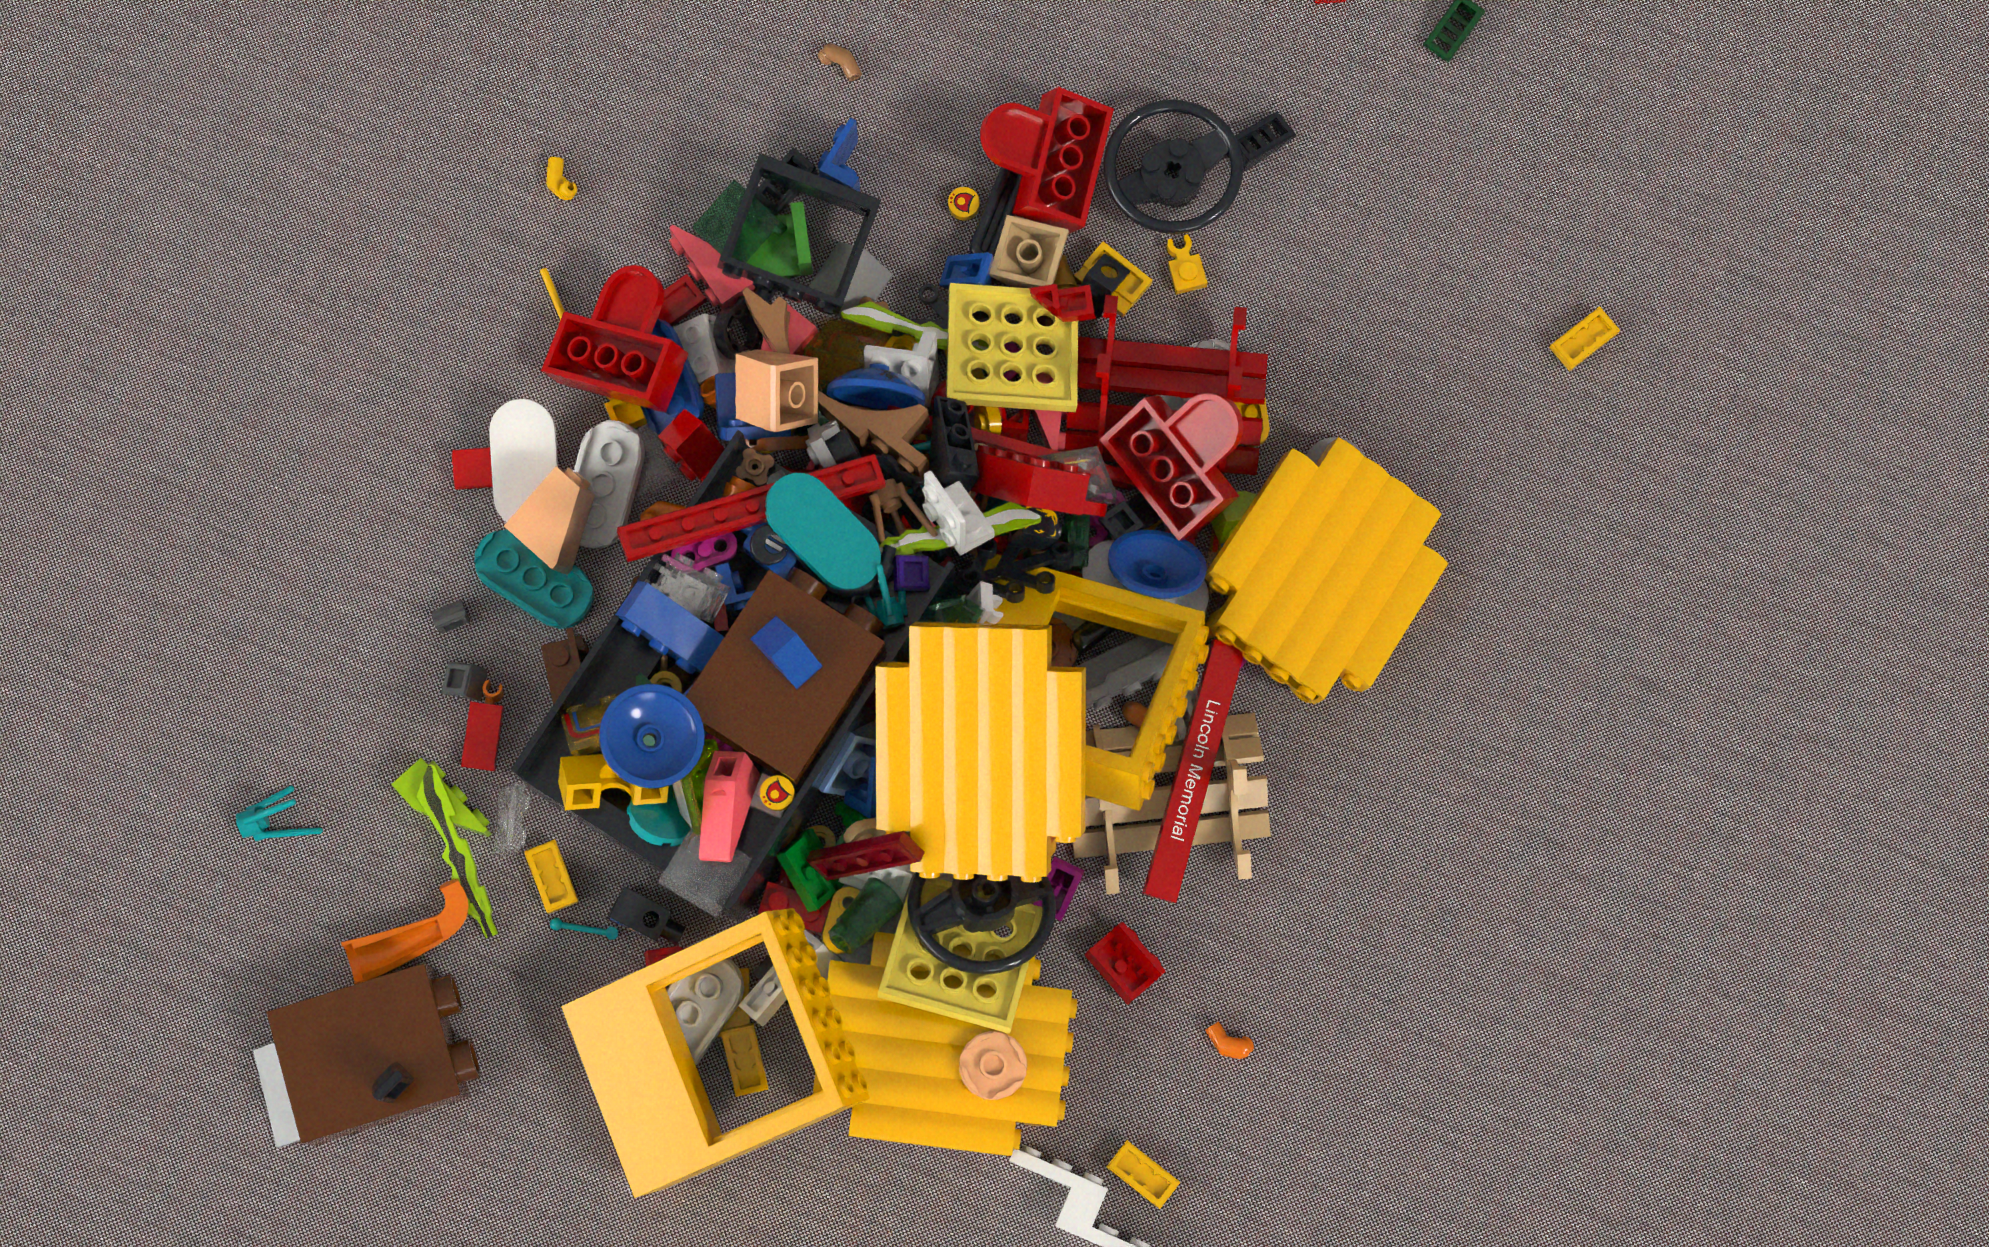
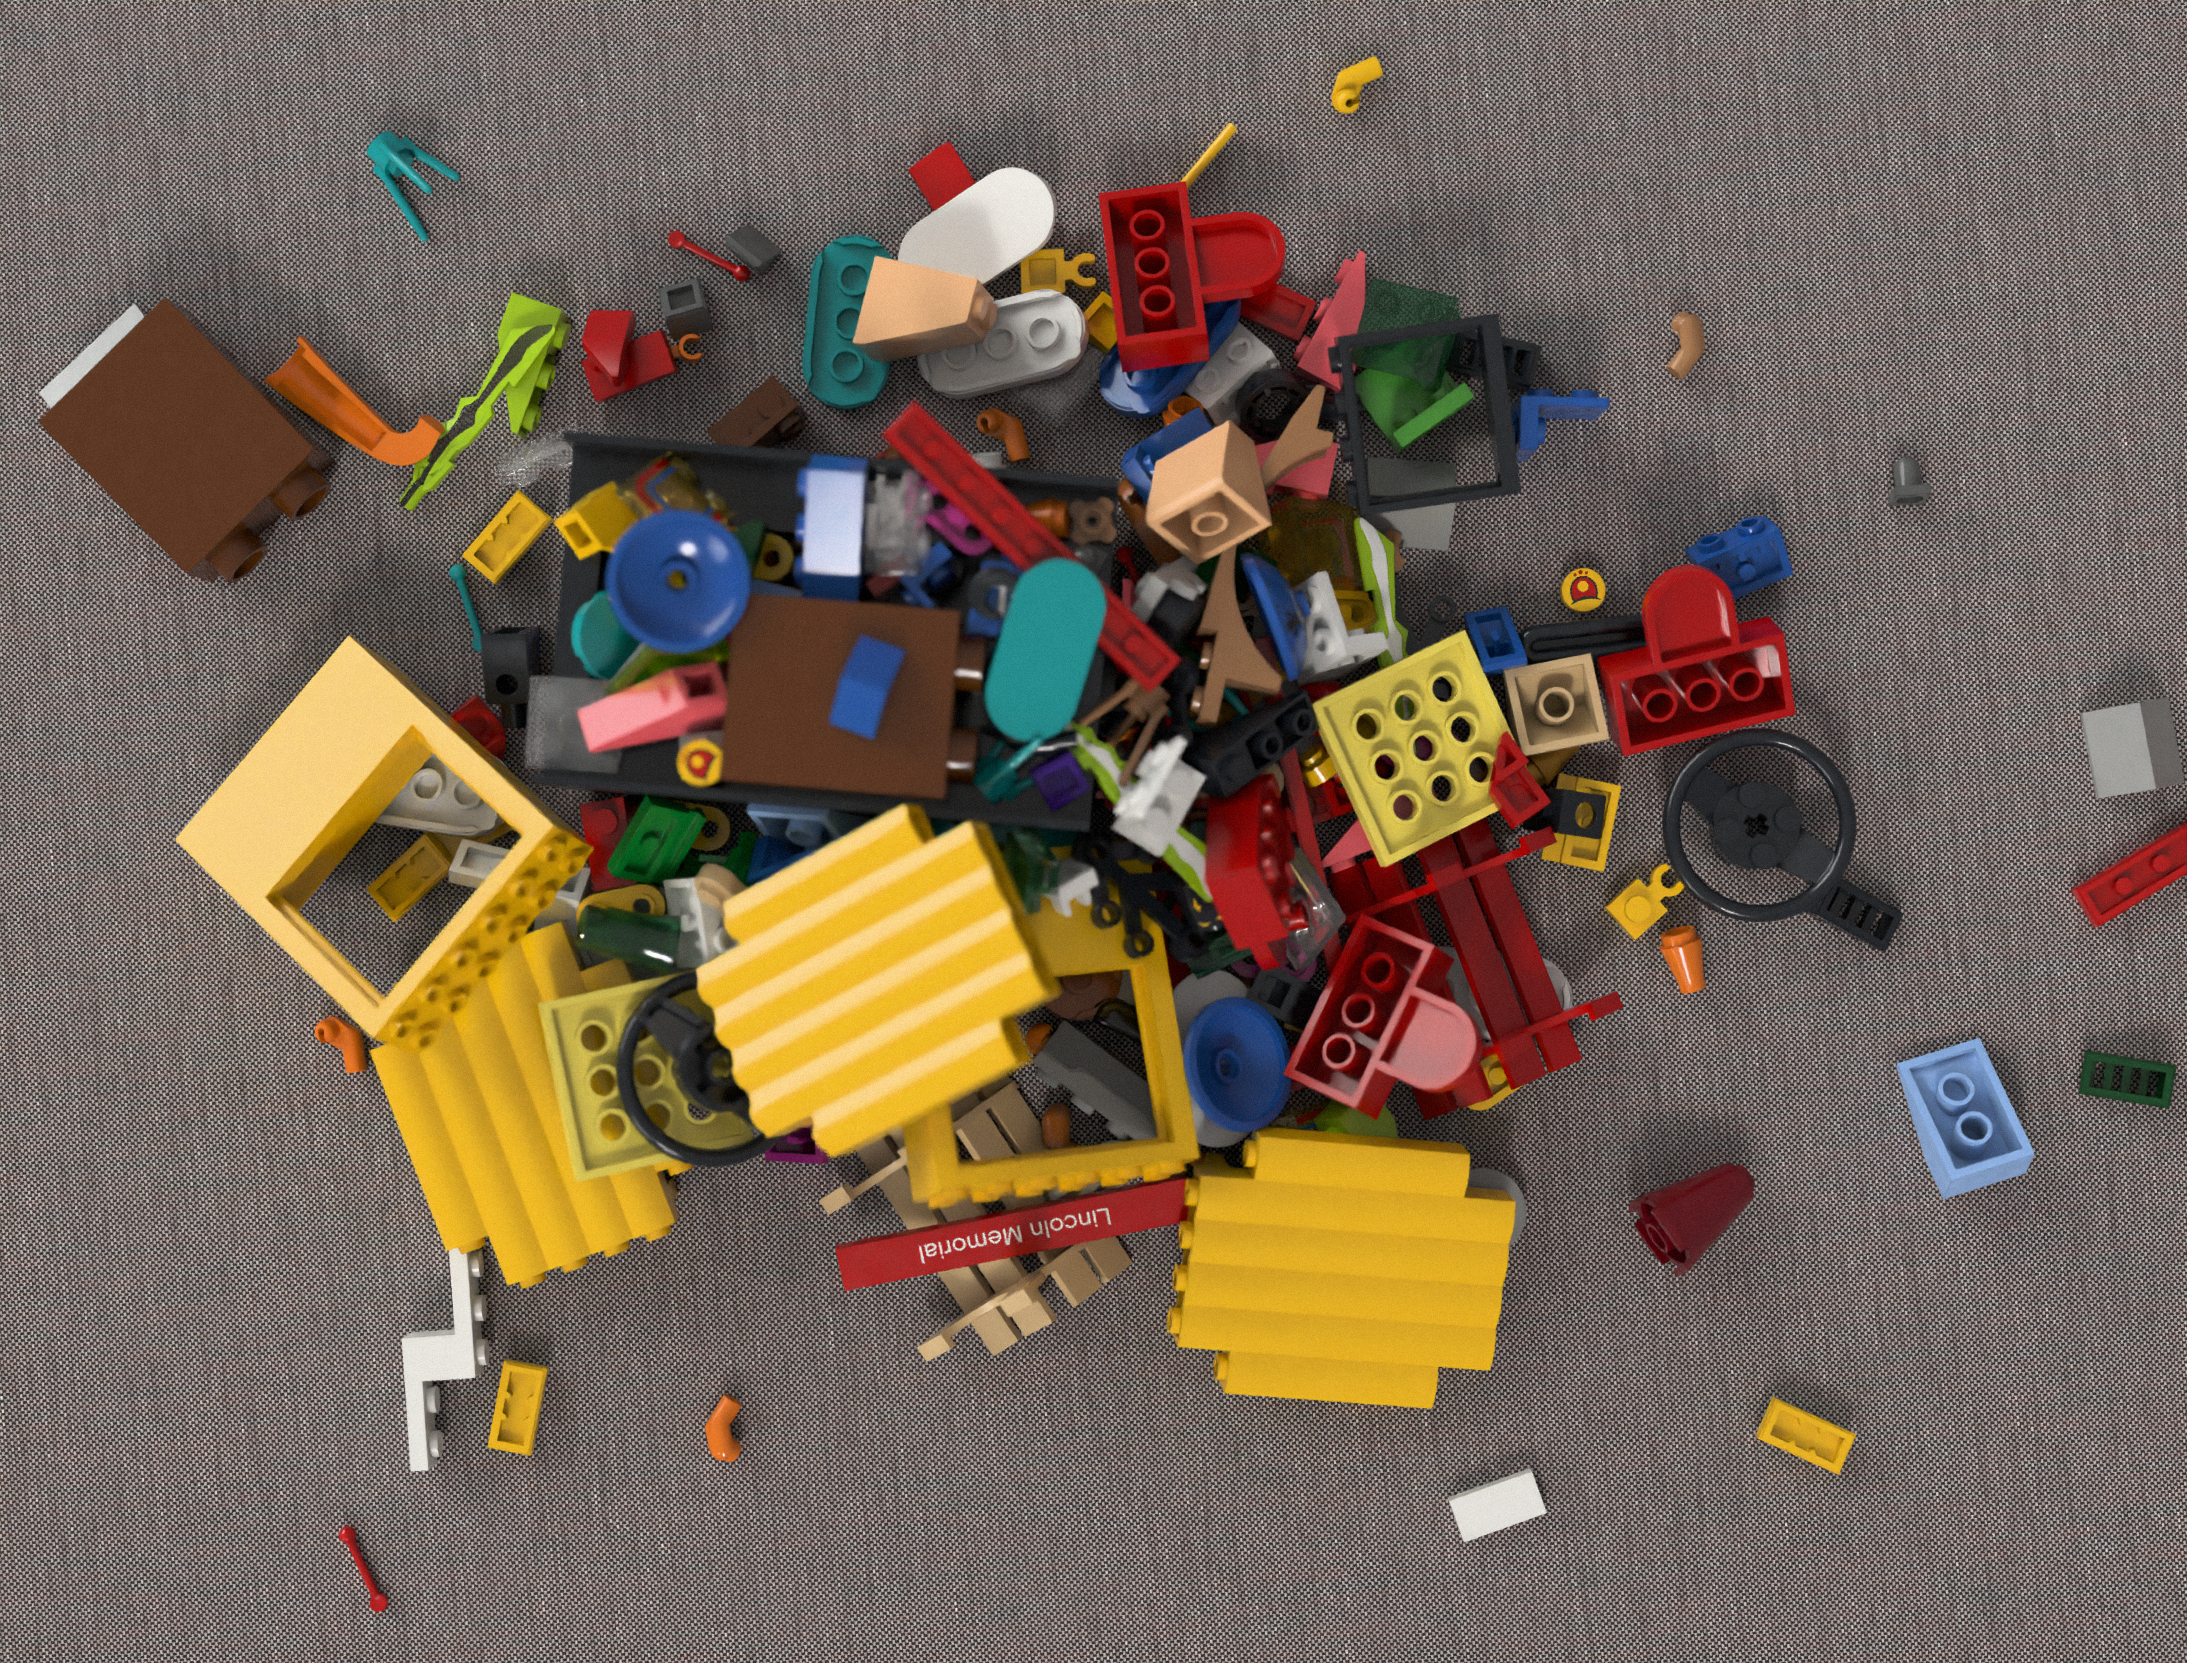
camera: 70 degrees right, 10 degrees up
black slope [372,1062,414,1103] -> none
red hinge [658,409,724,484] -> none
dark red tile [806,831,925,881] -> none
light nougat tile [959,1031,1027,1100] -> none
red bracket [1084,921,1165,1005] -> none
none -> orange arm [315,1016,368,1073]
none -> red slope [581,310,636,387]
none -> red hinge [668,231,751,282]
none -> yellow plate [1021,249,1096,296]
none -> white tile [1448,1468,1547,1542]
none -> dark red cone [1629,1162,1755,1275]
none -> orange cone [1659,925,1706,994]
none -> blue bracket [1685,516,1793,600]
none -> light blue slope [1896,1038,2035,1199]

